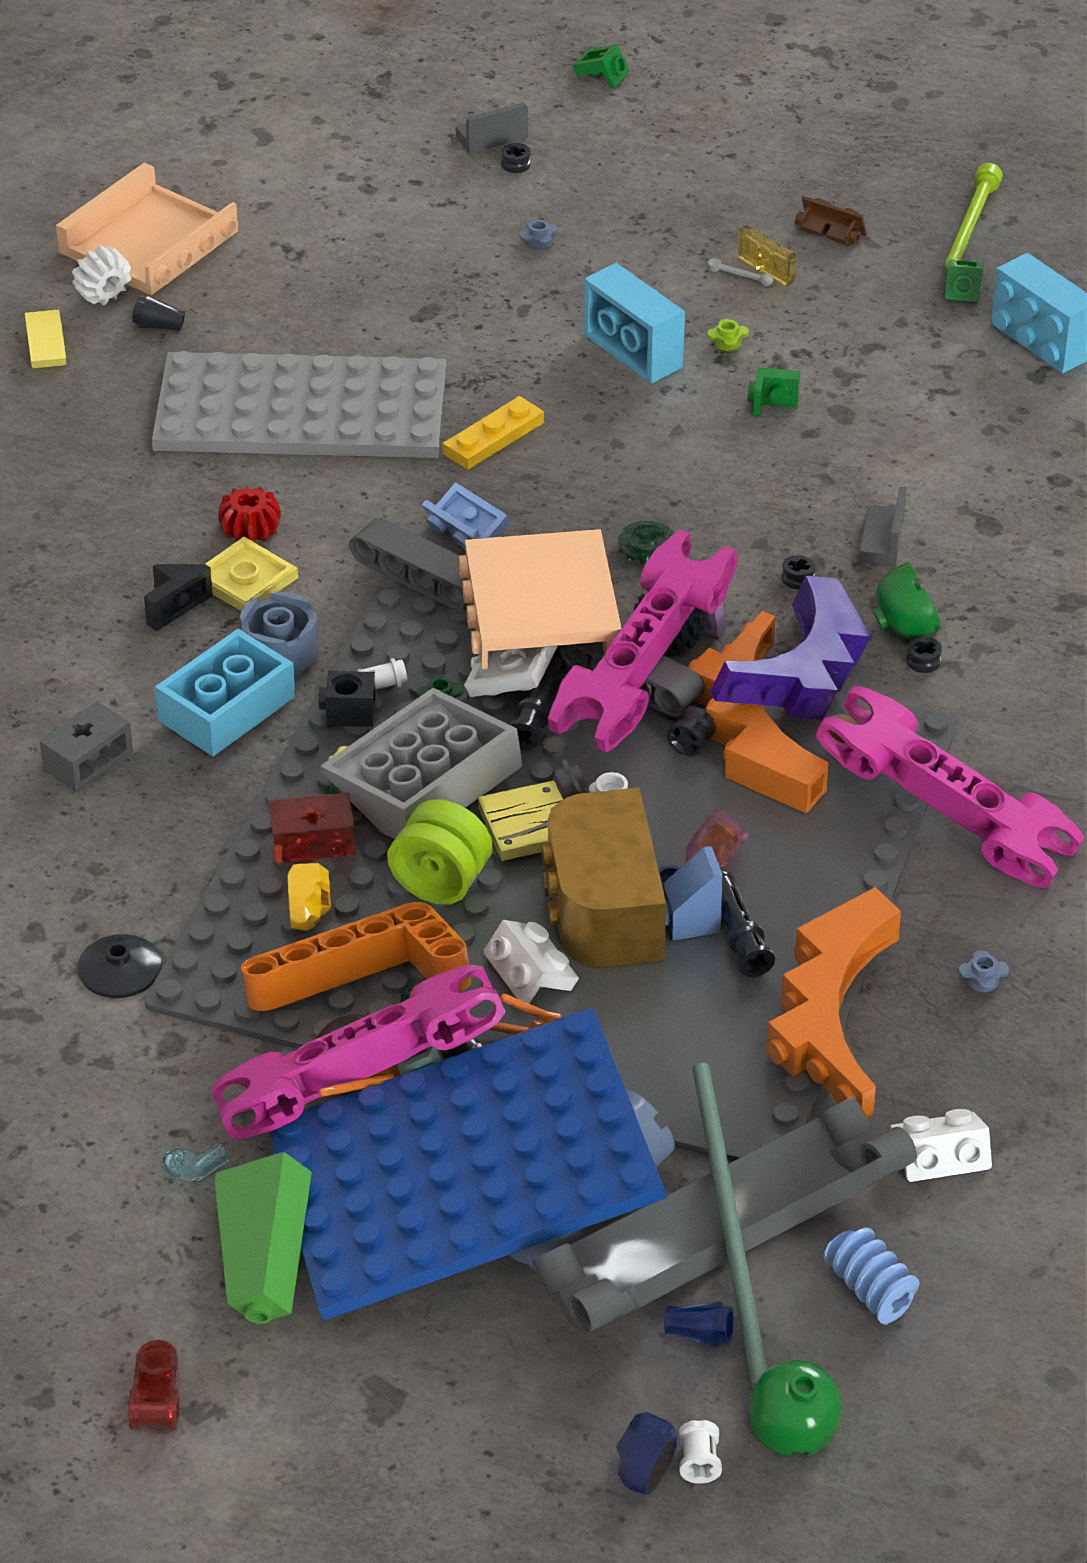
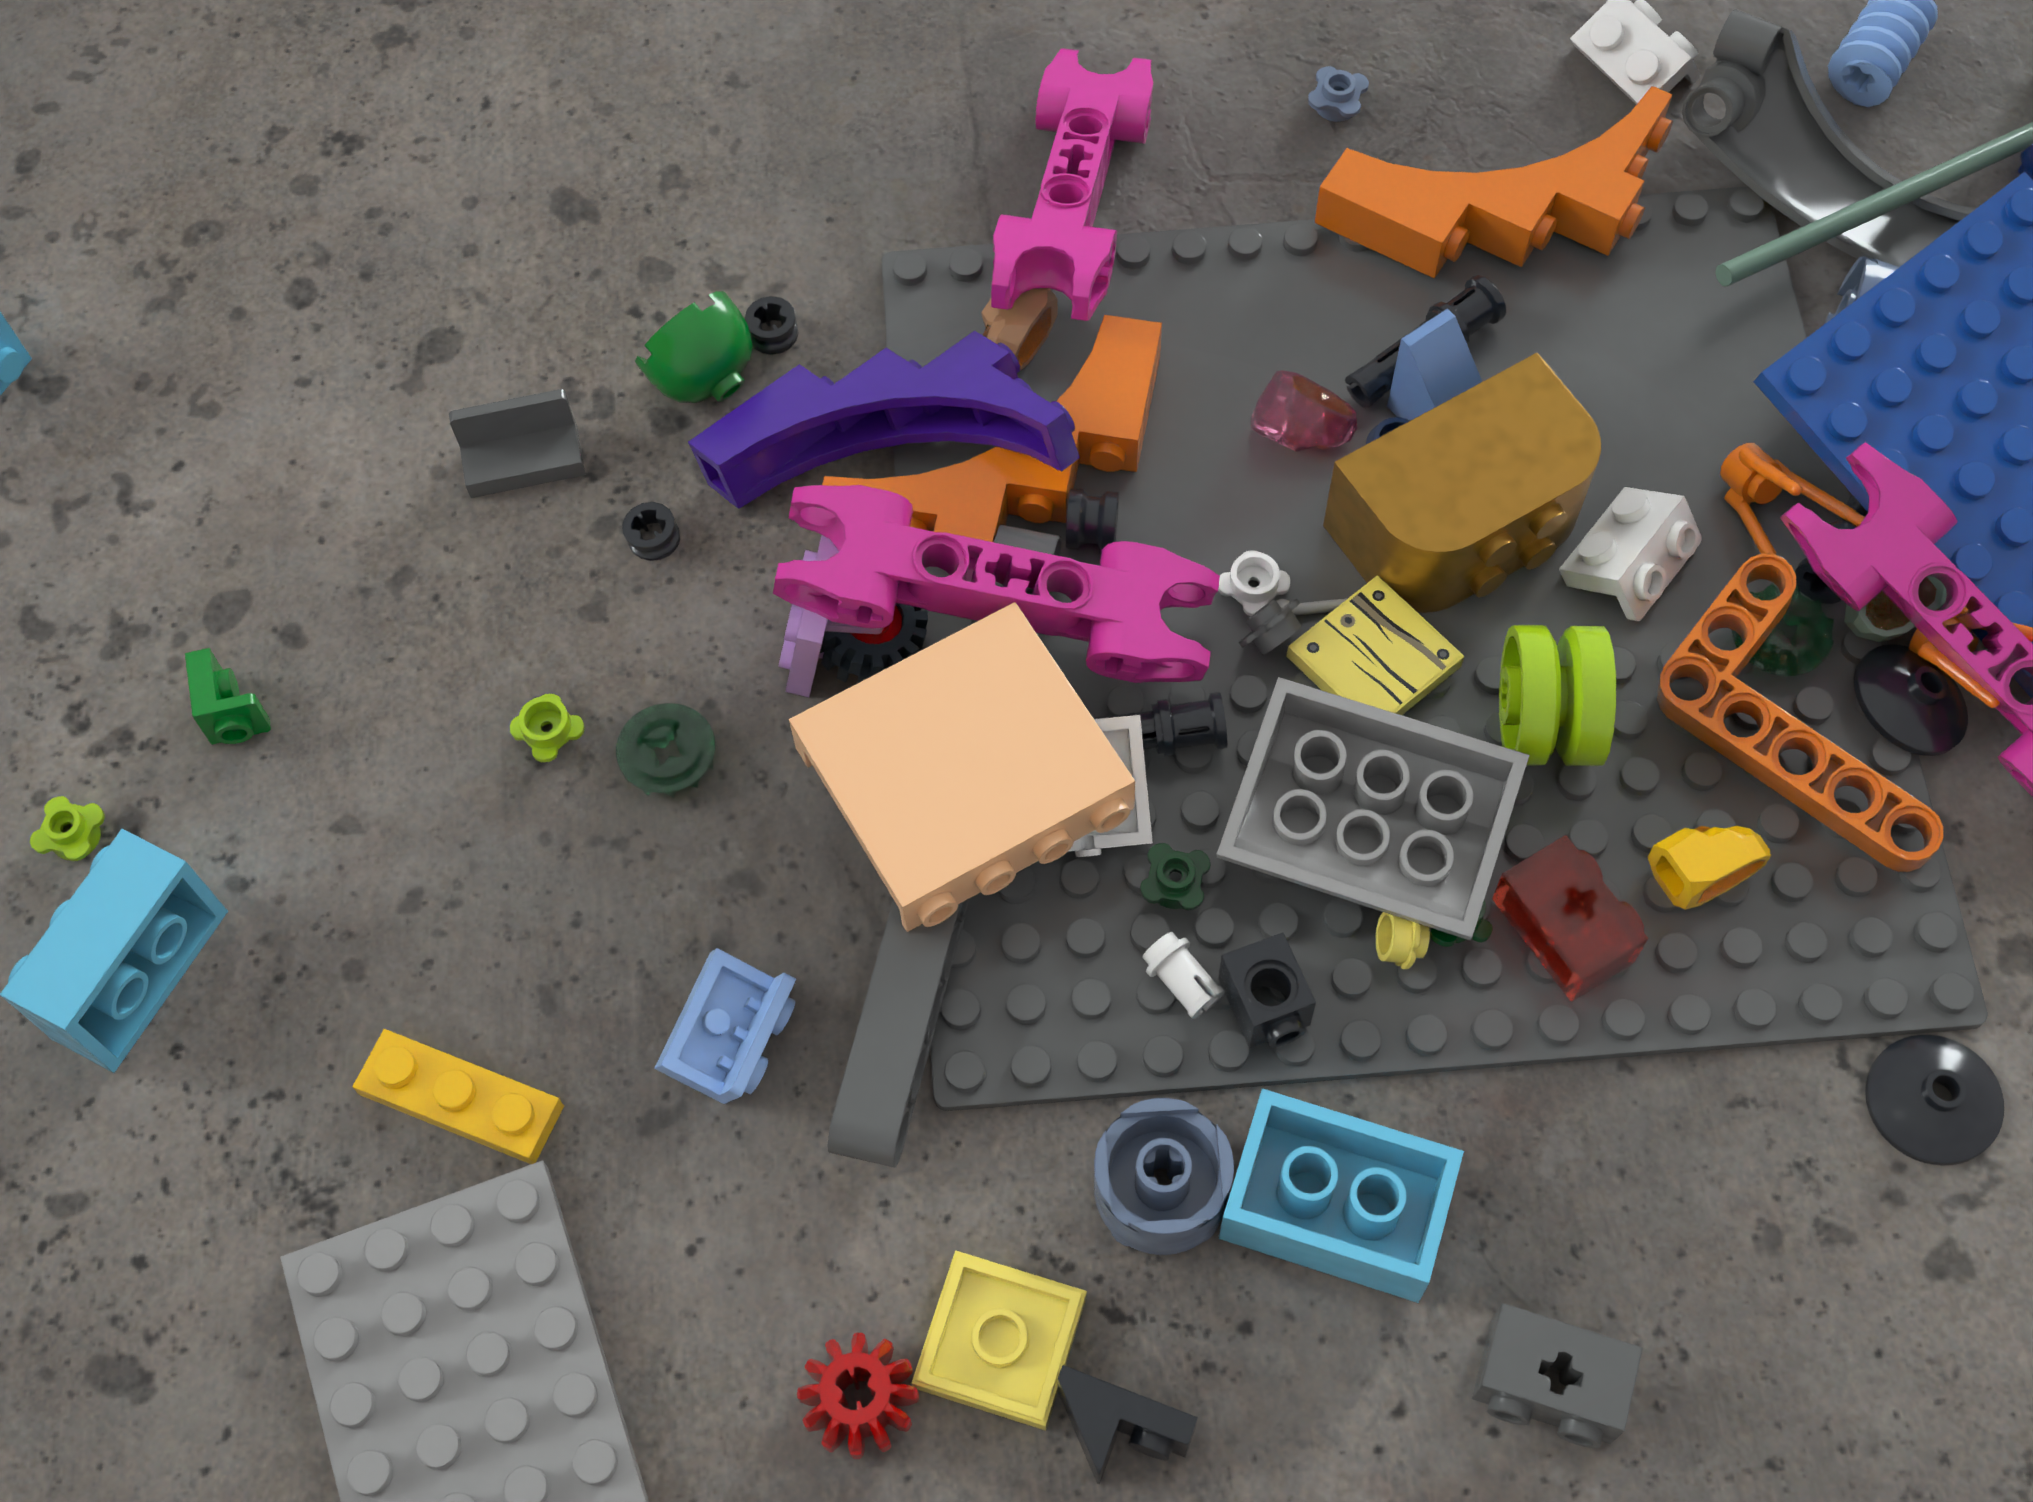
camera: 110 degrees left, 20 degrees up
none -> lime plate [510,694,585,762]

